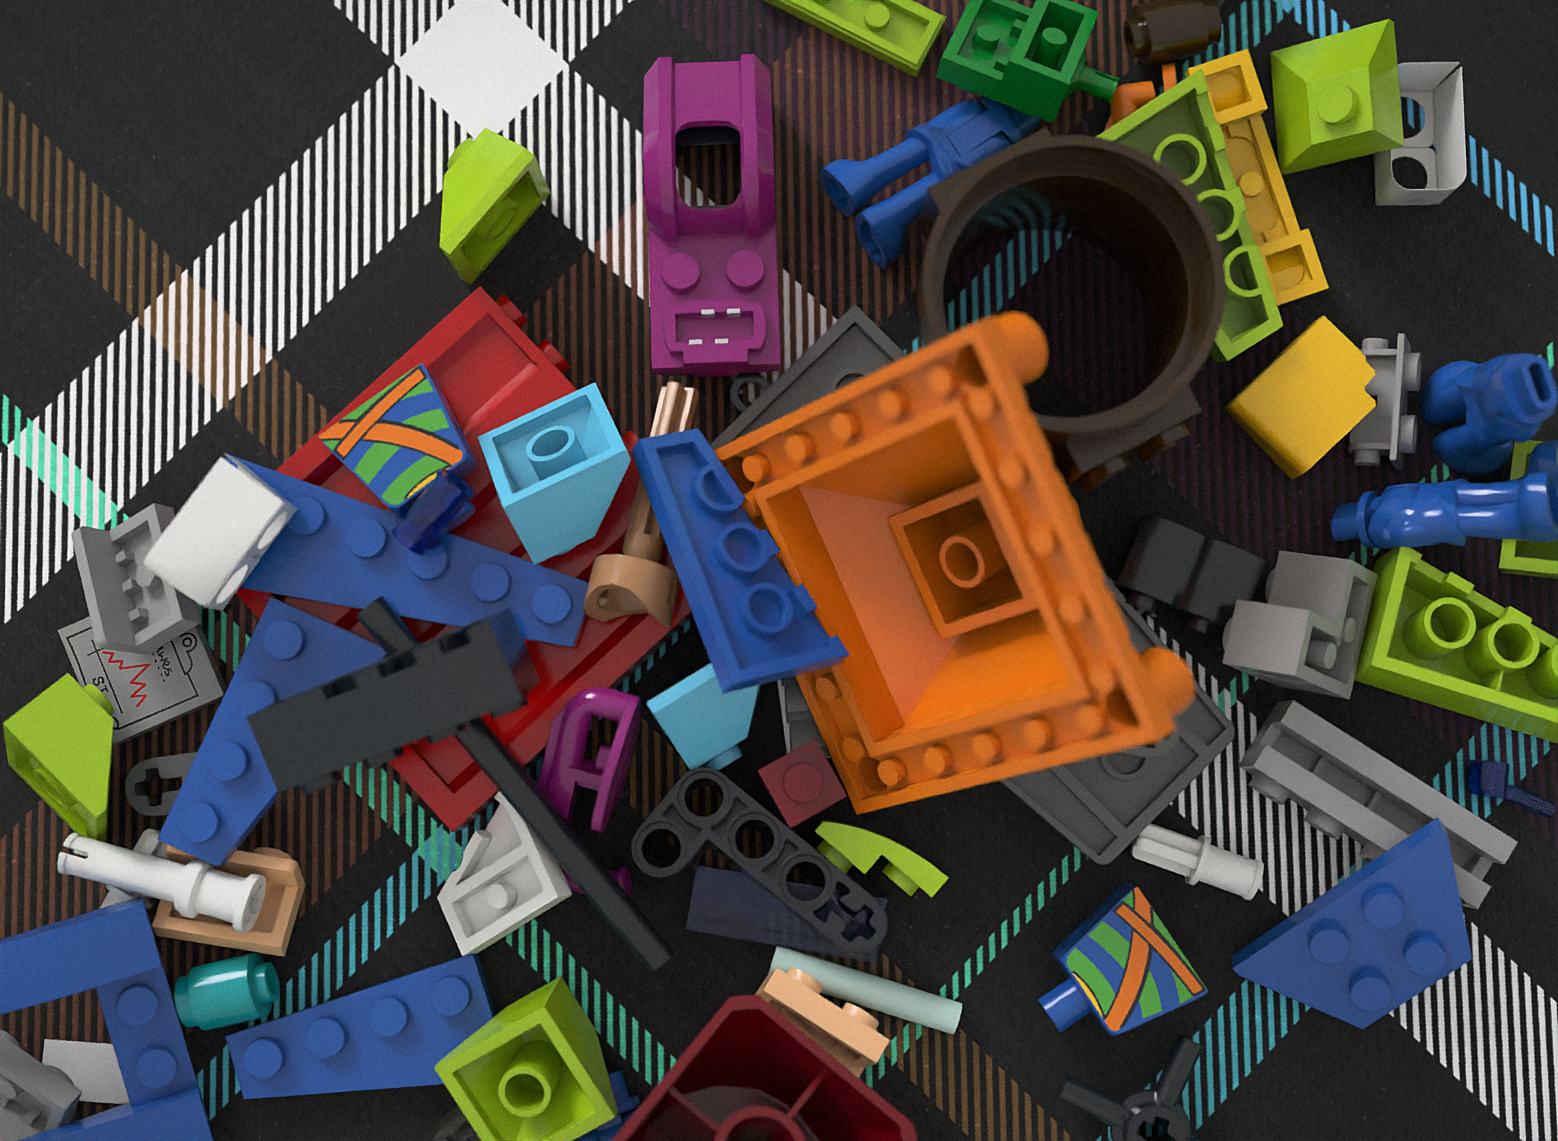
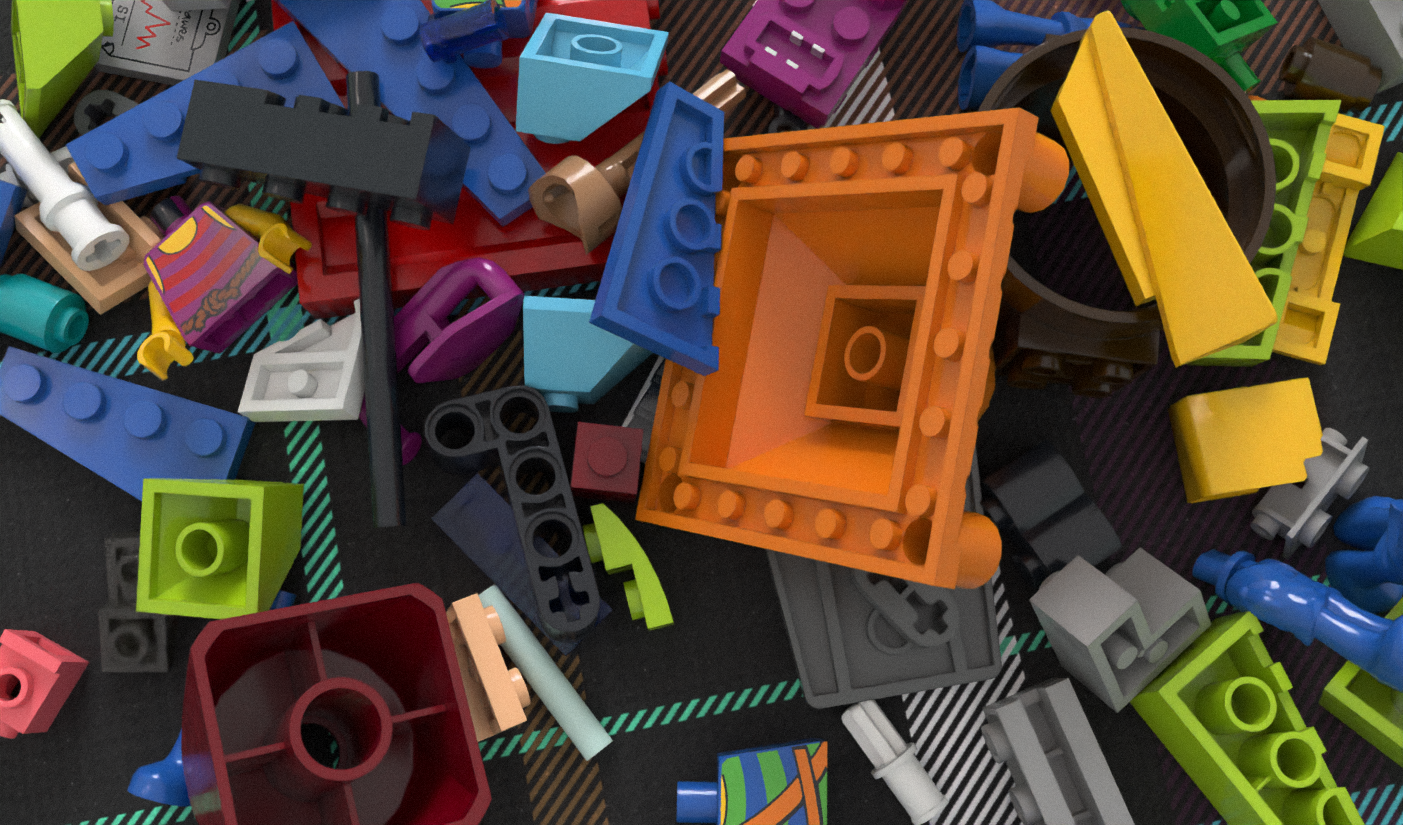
camera: 30 degrees right, 5 degrees down
none -> torso [137,196,312,381]
none -> yellow wedge [1050,10,1278,367]

